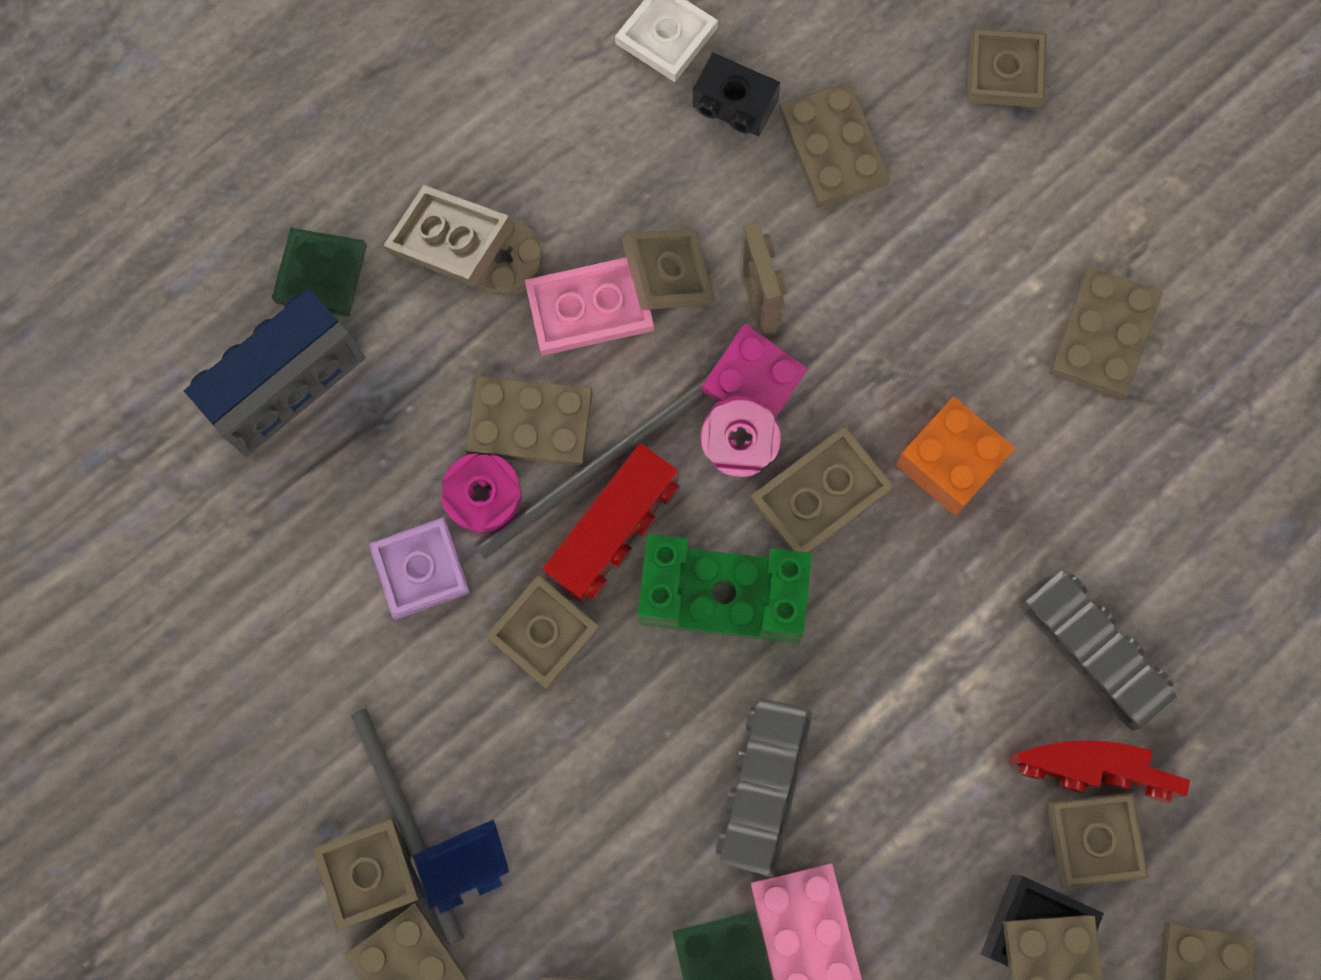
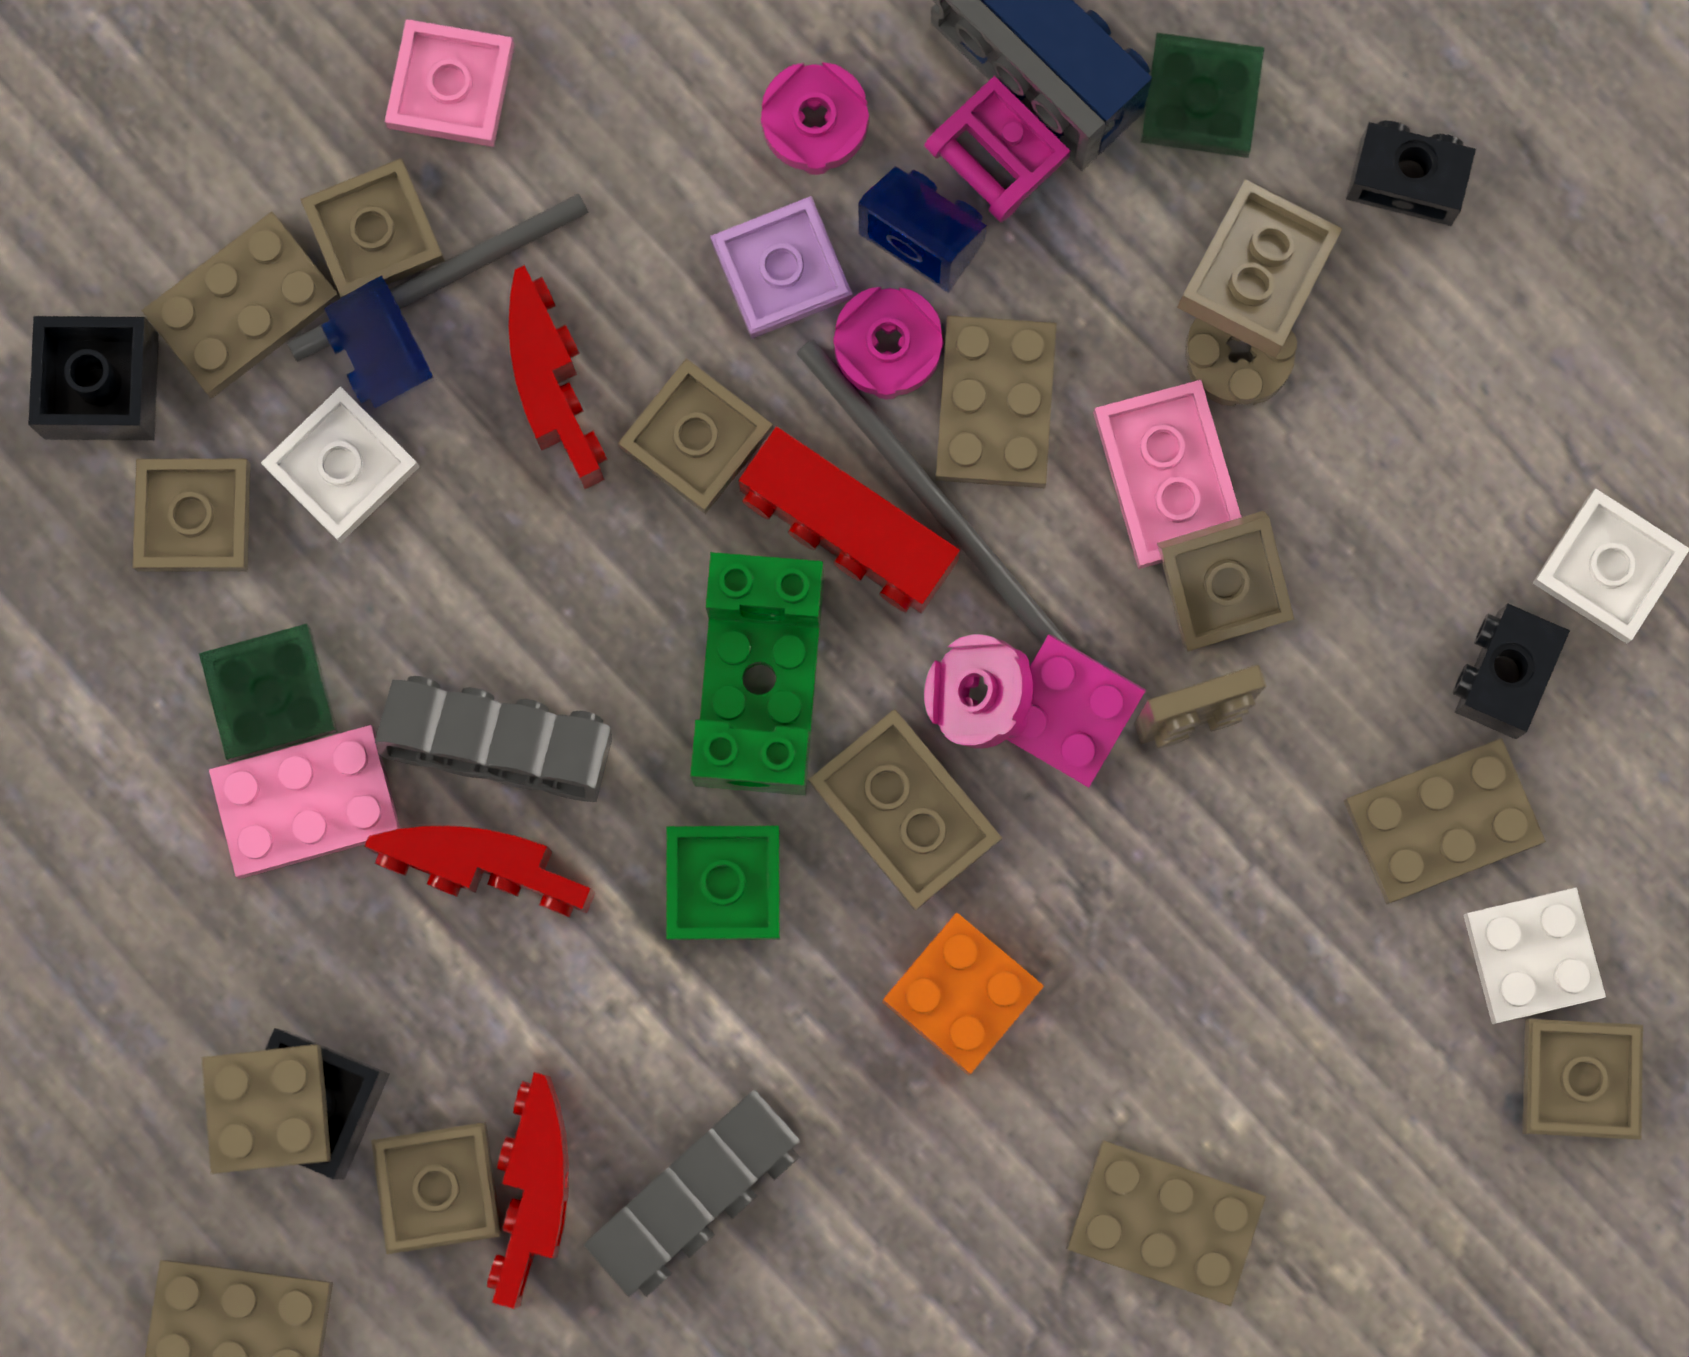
camera: 85 degrees right, 5 degrees up
none -> white plate [261,386,420,543]
none -> red slope [364,826,595,918]
none -> bright pink plate [385,19,514,147]
none -> red slope [508,265,608,489]
none -> green plate [666,826,780,940]
none -> dark pink plate [761,62,869,175]
none -> clear blue slope [858,166,987,293]
none -> dark pink plate [924,76,1071,223]
none -> black brick [1346,120,1476,226]
none -> white plate [1463,887,1606,1024]

